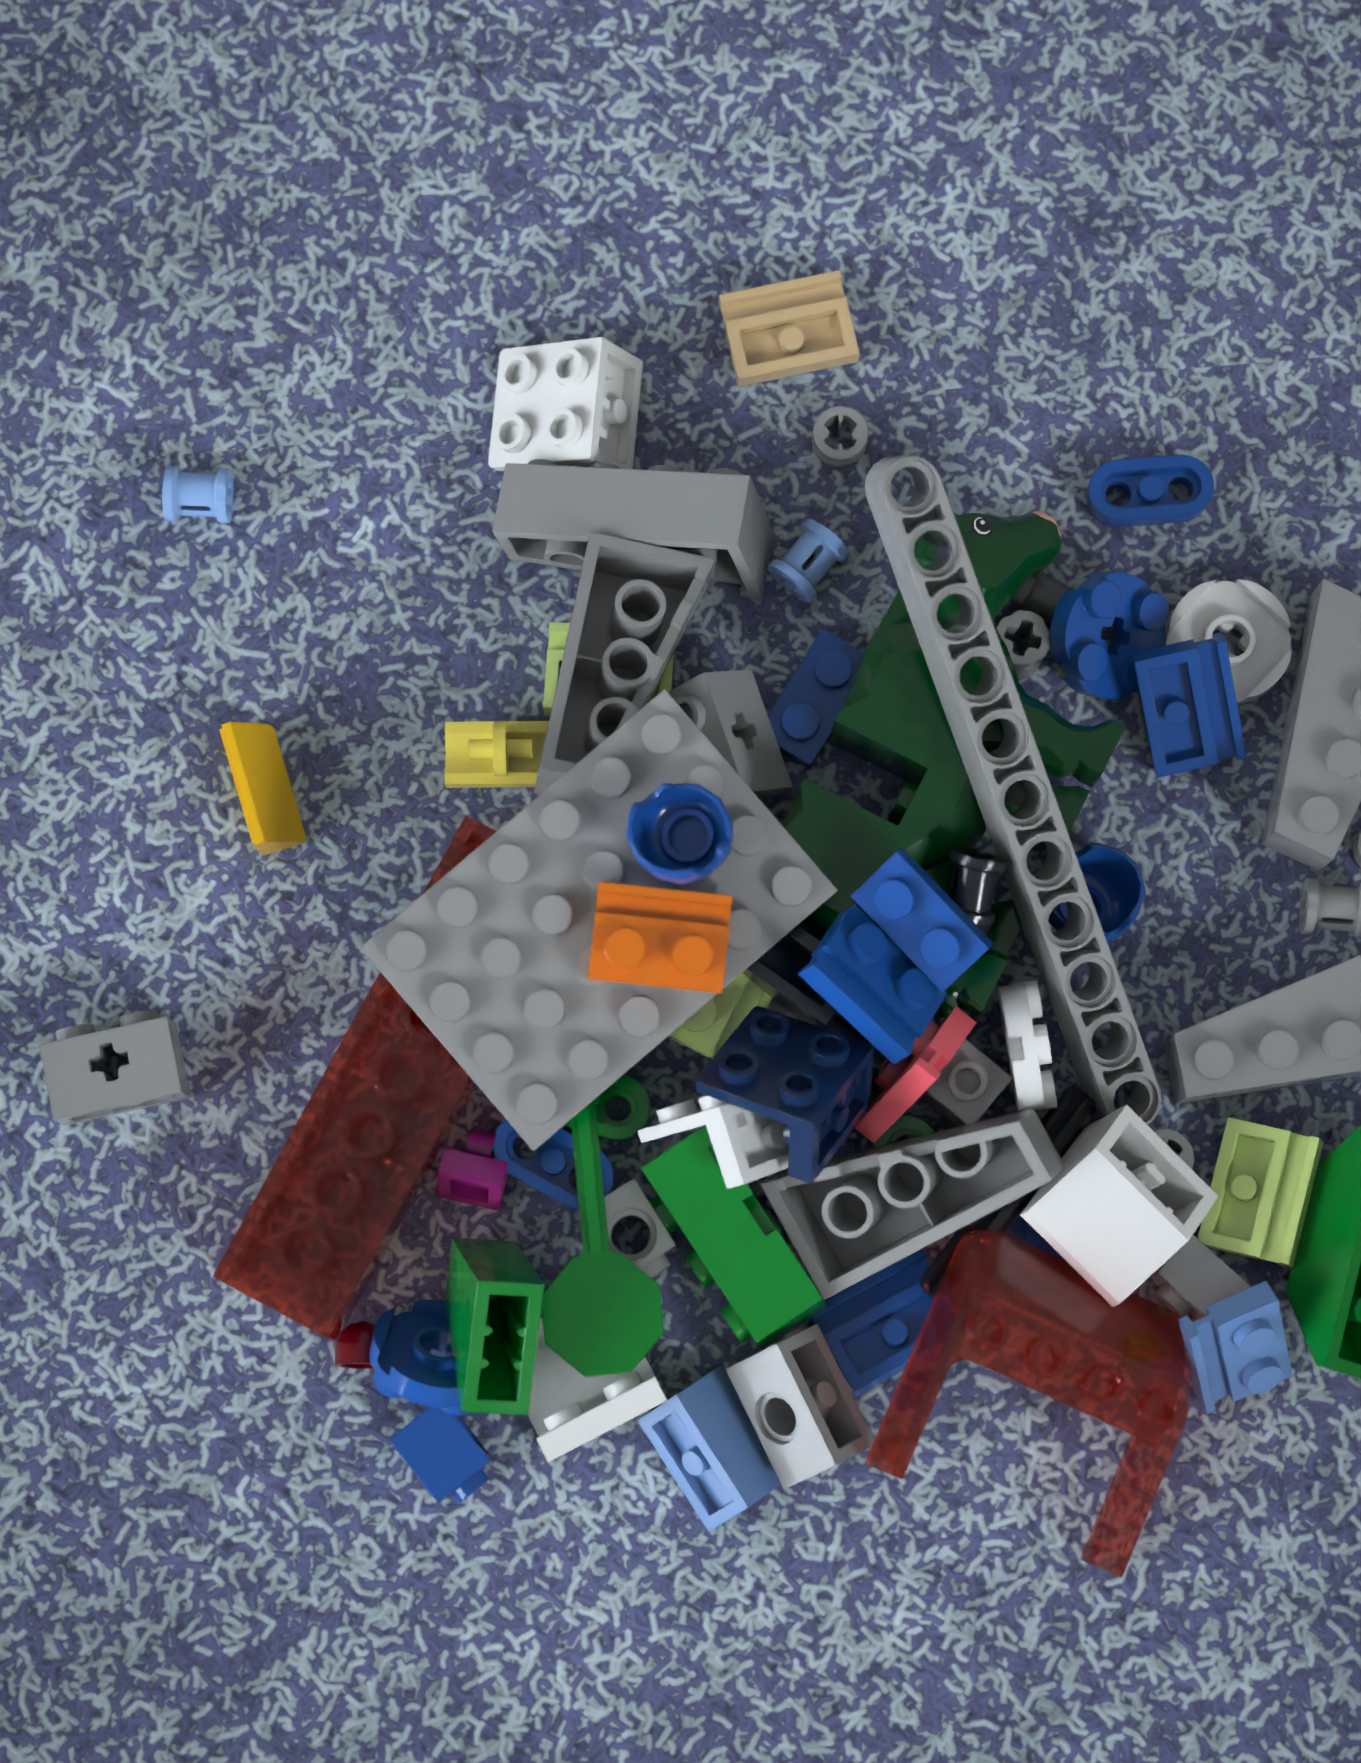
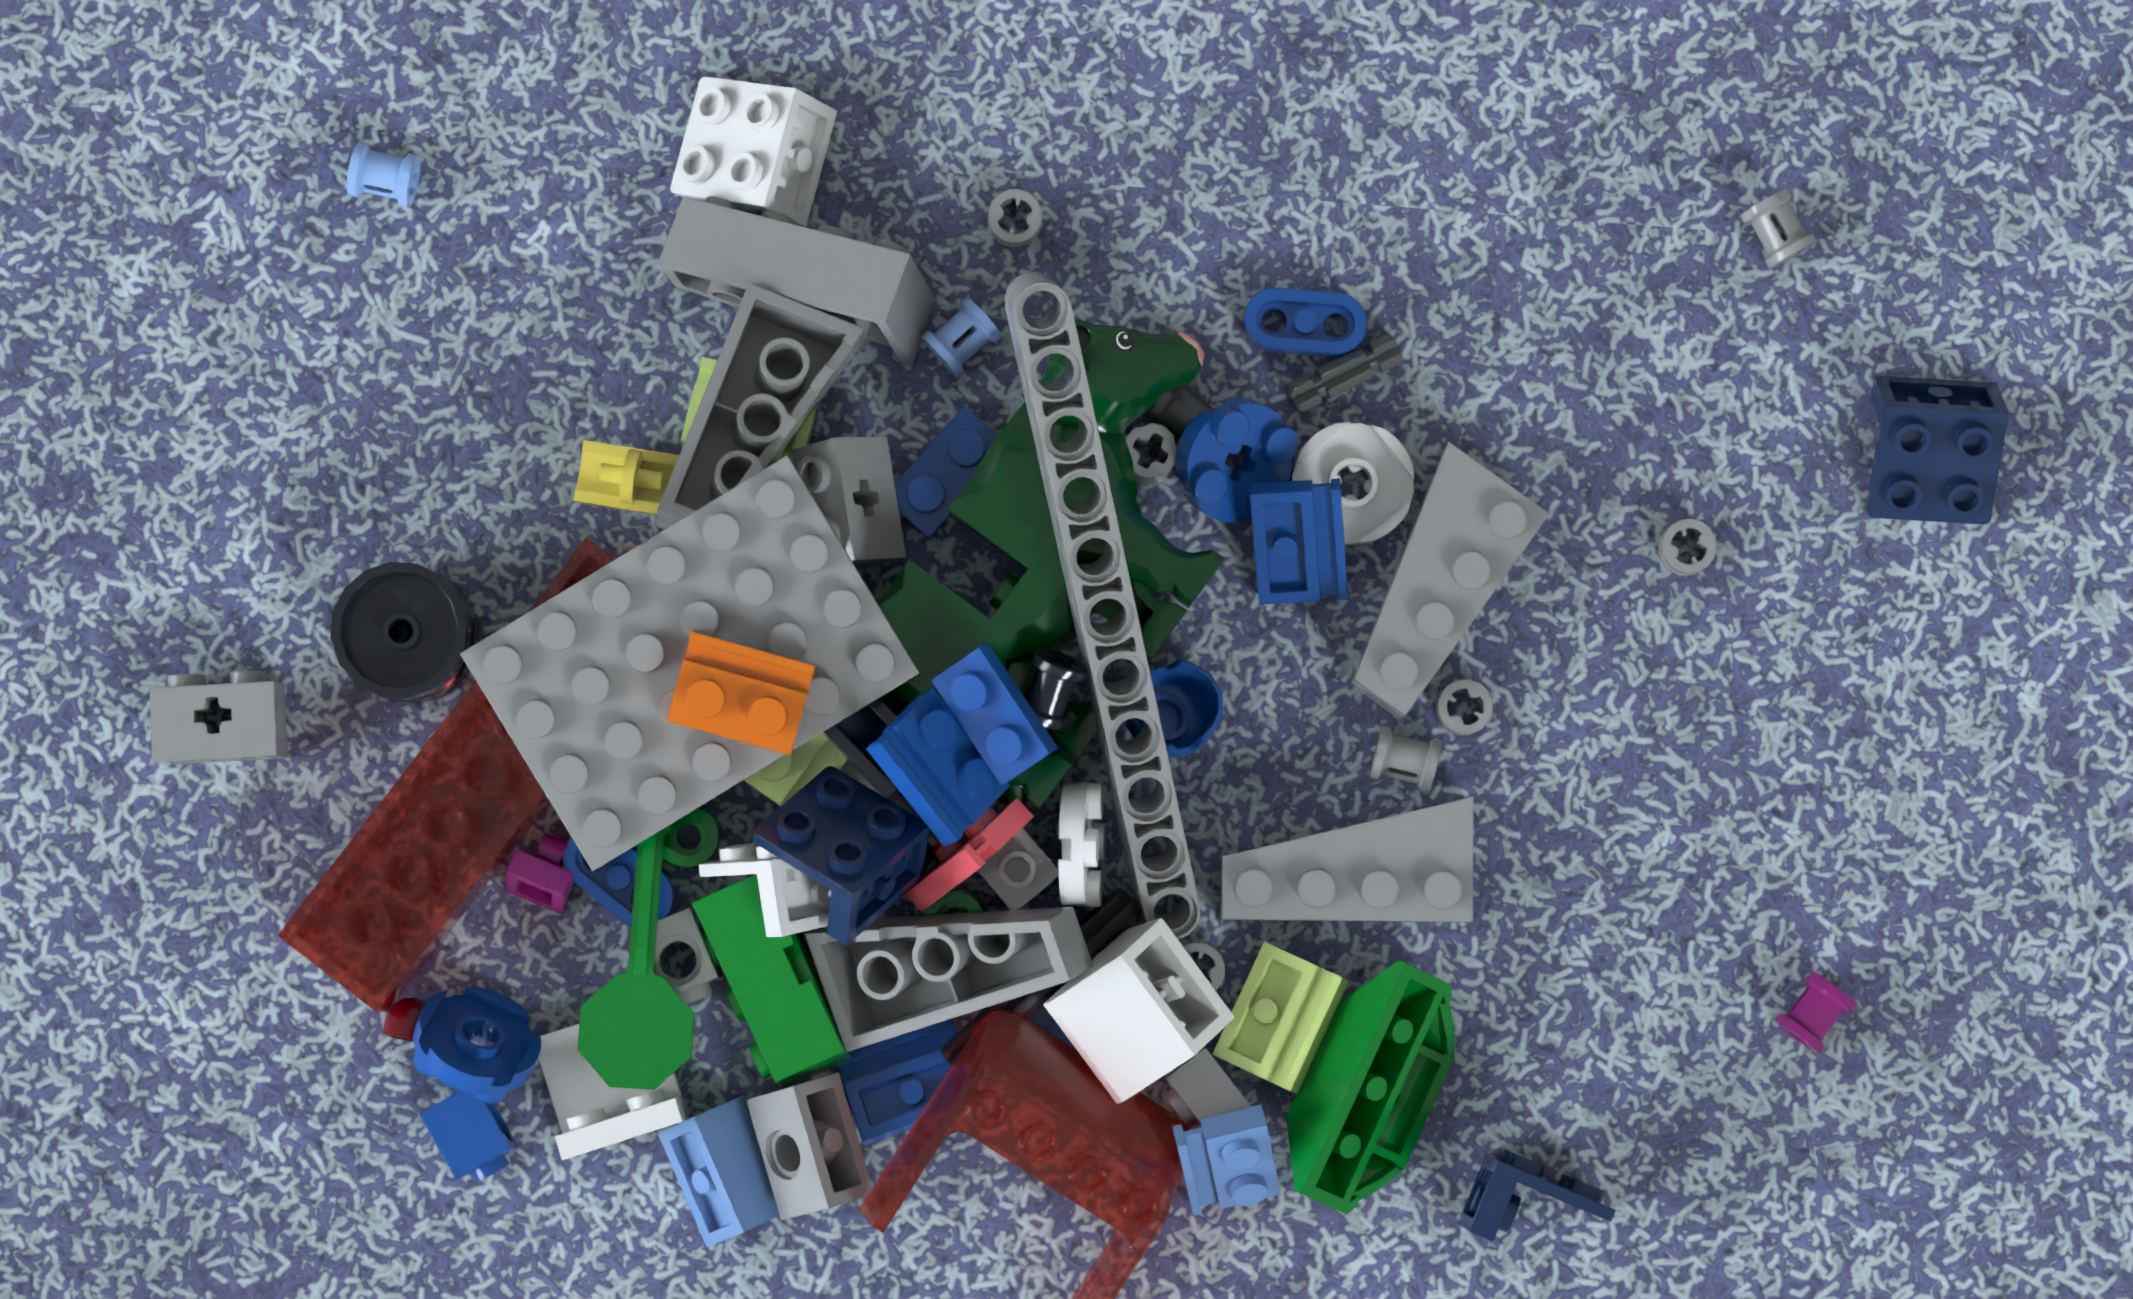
camera: 10 degrees right, 5 degrees up
yellow slope [219,722,306,855] -> none
green slope [445,1237,544,1415] -> none
blue hair [626,783,733,885] -> none
tan plate [719,270,860,387] -> none
none -> black wheel [330,562,480,704]
none -> dark grey axle [1286,334,1403,412]

